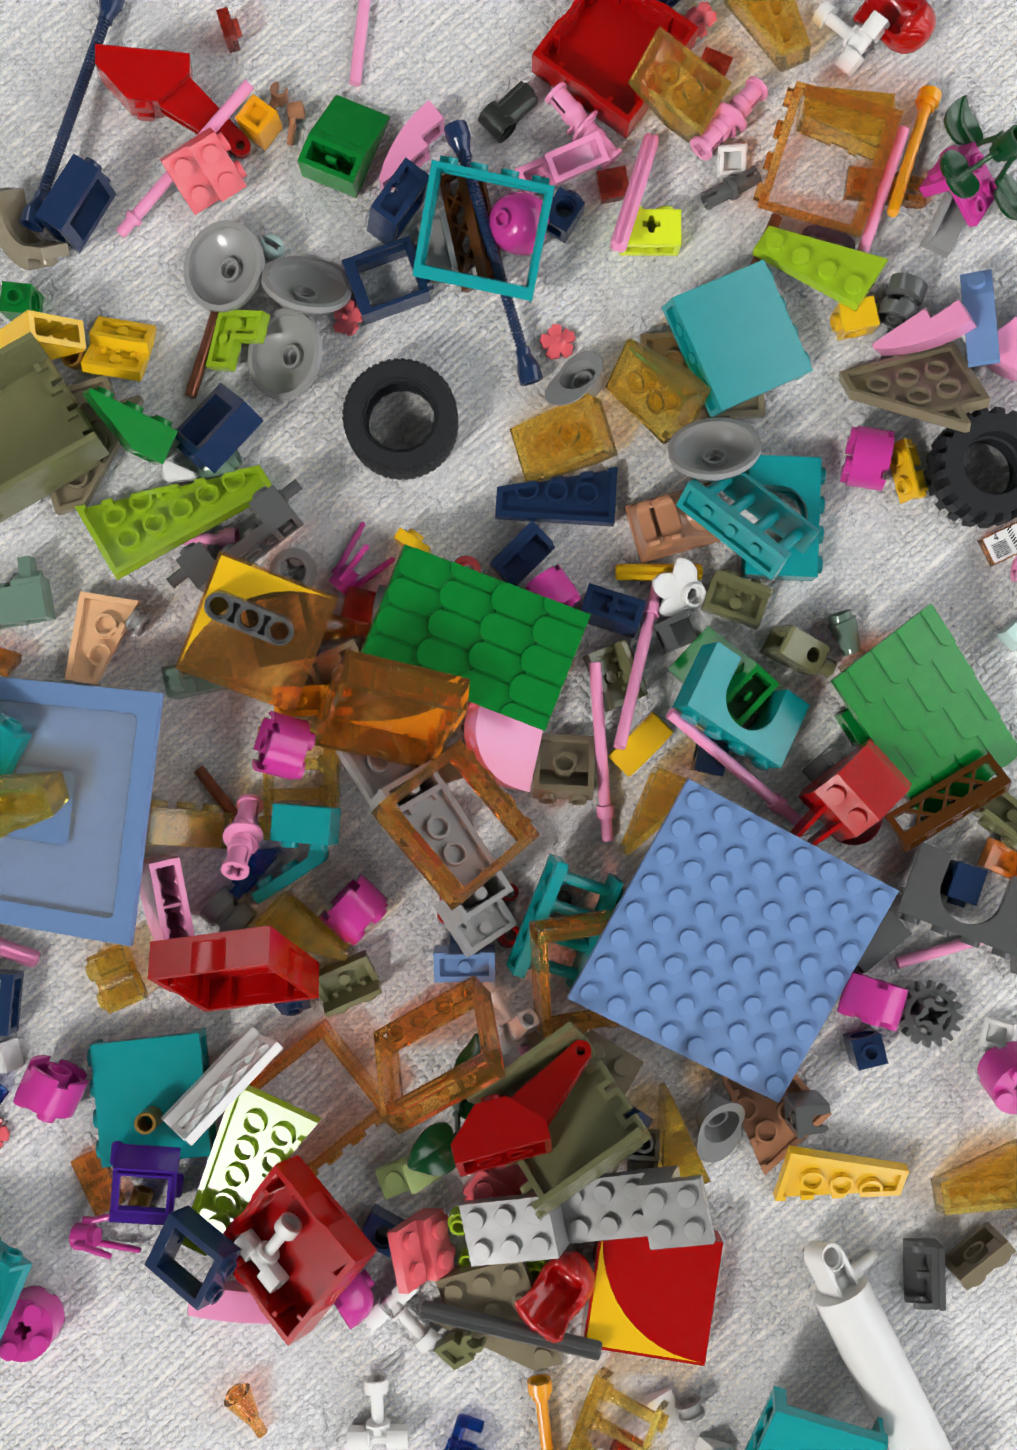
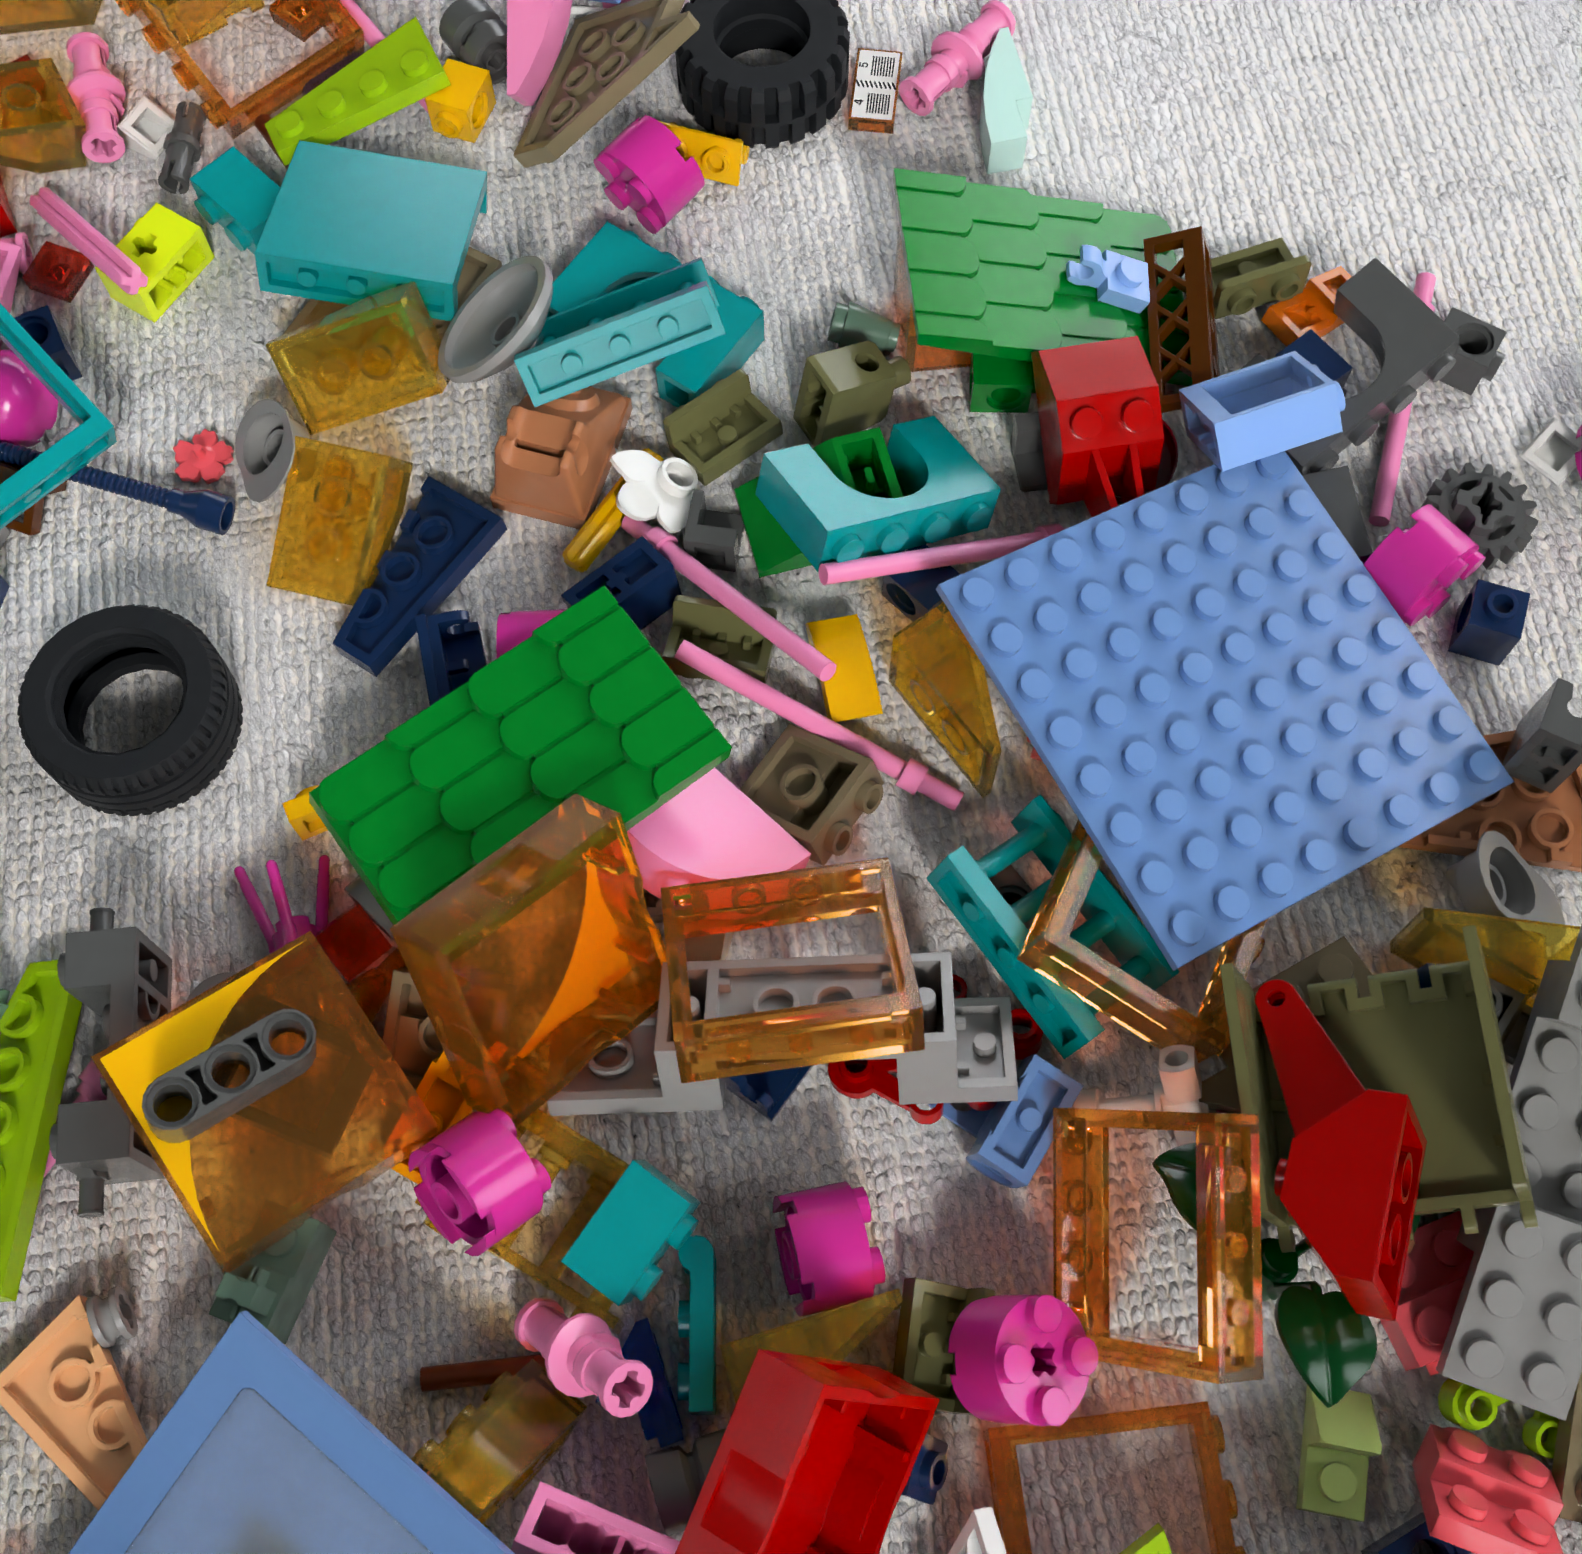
camera: 60 degrees left, 20 degrees down
none -> teal brick [190,146,280,255]
none -> dark pink brick [948,1294,1098,1426]
none -> light blue plate [1066,245,1150,314]
none -> light blue window [1179,351,1346,472]

